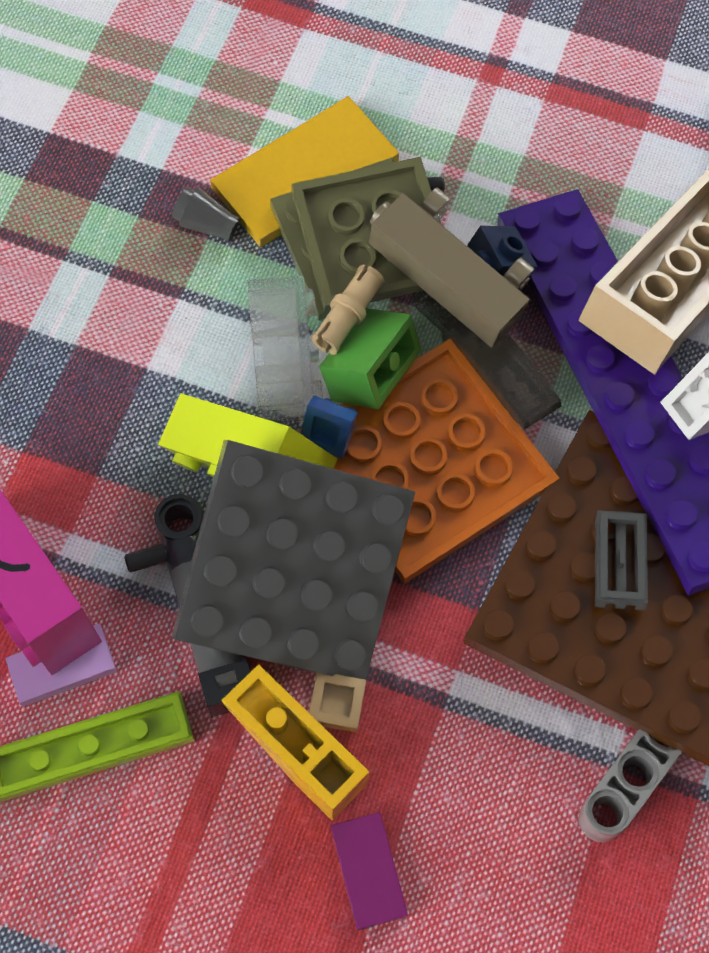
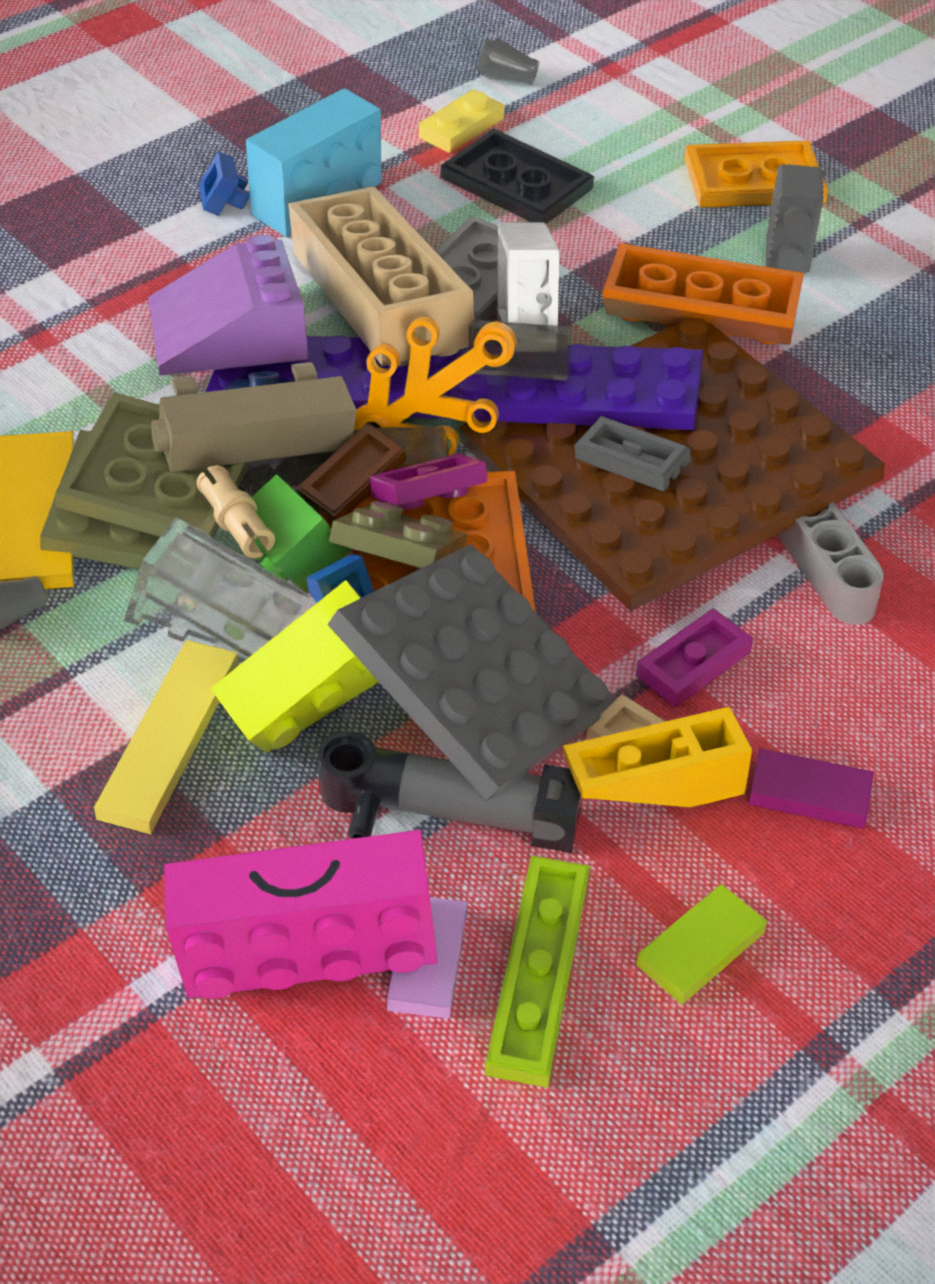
camera: 60 degrees left, 20 degrees down
none -> light yellow tile [94,640,239,834]
none -> medium lavender slope [148,235,308,376]
none -> reddish brown tile [296,423,407,524]
none -> olive plate [329,501,468,568]
none -> light orange plant [353,317,517,459]
none -> magenta plate [369,454,488,510]
none -> clear smoke tile [468,320,571,380]
none -> magenta plate [635,608,753,708]
none -> lime tile [636,884,767,1005]

